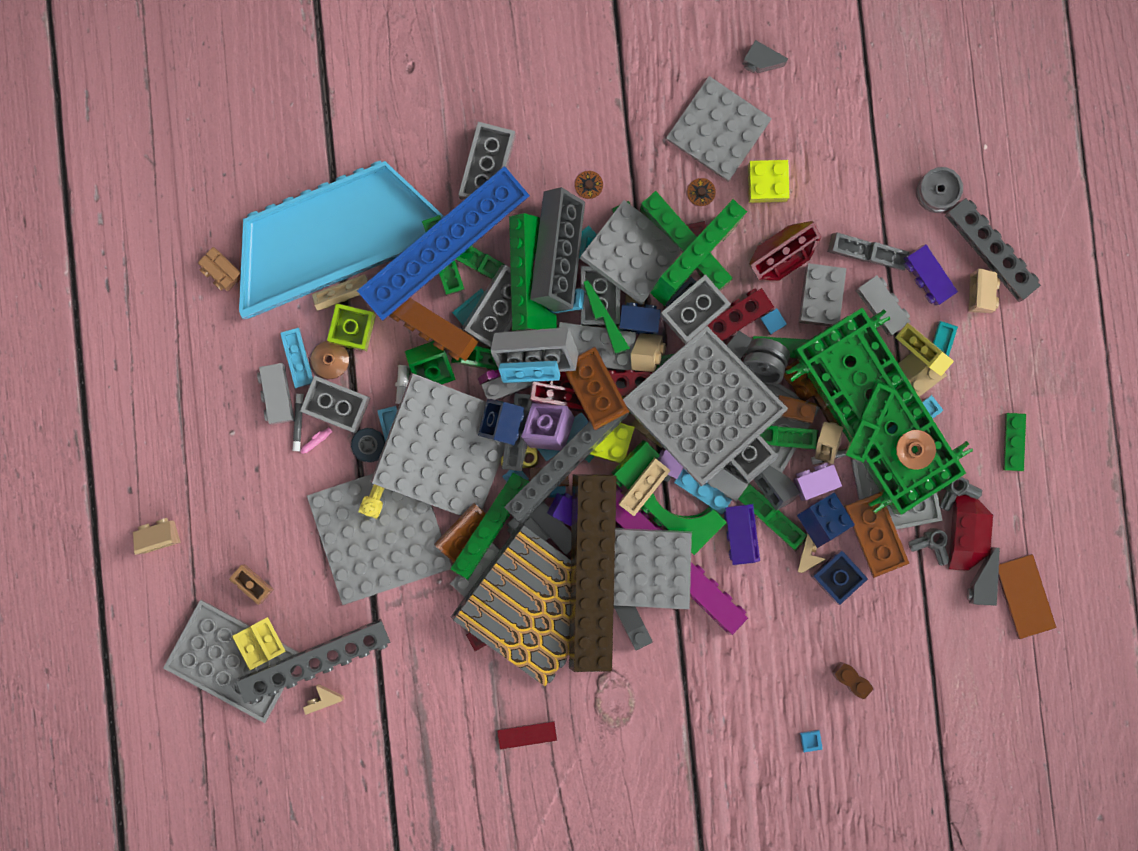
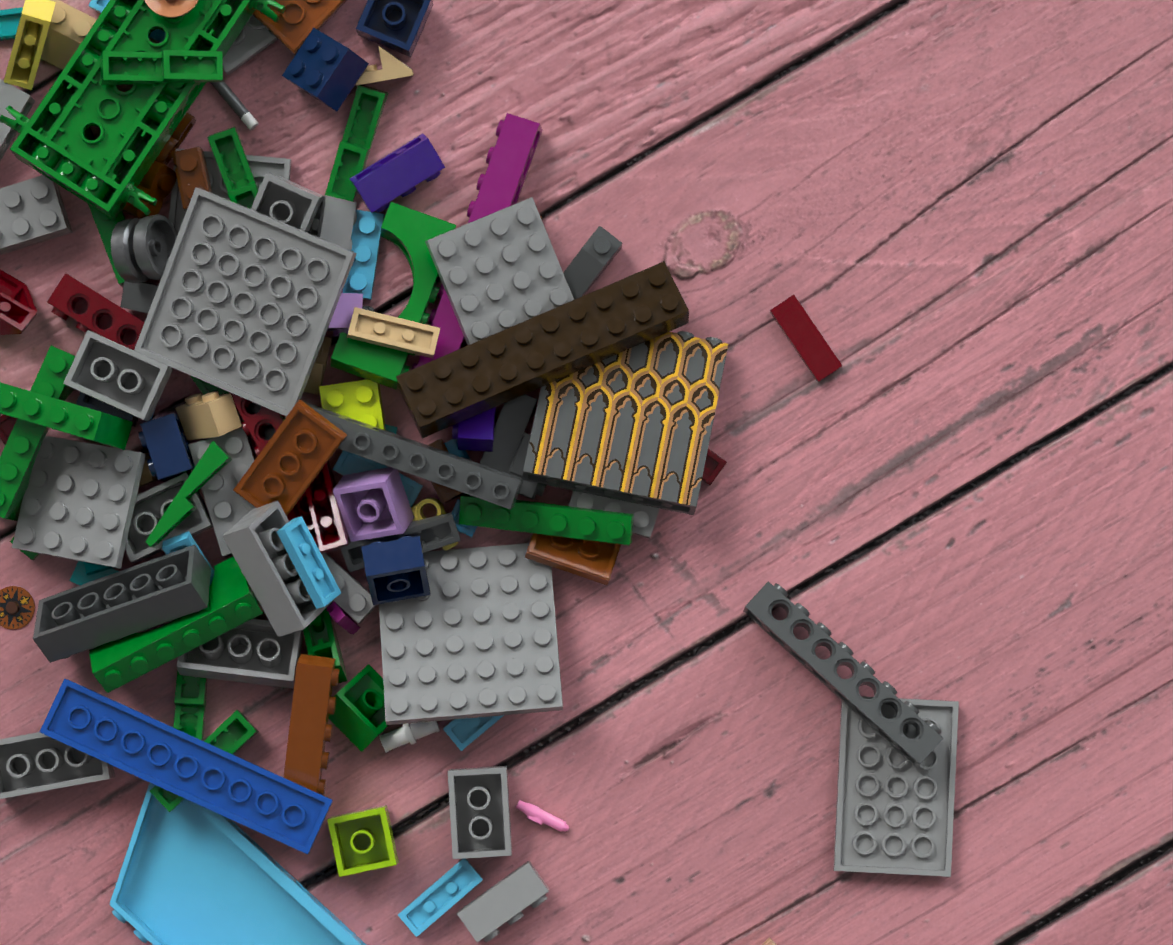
camera: 120 degrees left, 0 degrees up
medium nougat brick [229,564,274,605] -> none
light yellow slope [232,617,286,671] -> none
dark grey bar [292,394,304,451] -> none
tan slope [303,684,344,715] -> none
light grey plate [307,473,452,605] -> none
nougat dish [311,341,349,379] -> none
tan plate [312,274,368,311] -> none
black wheel [351,428,385,463] -> none
light yellow axle [359,484,384,519] -> none
teal tile [452,288,484,325] -> none
dark grey slope [753,465,800,511] -> none
dark azure tile [760,308,787,335] -> none
lavender brick [793,463,842,501] -> none
tan brick [815,422,843,464] -> none

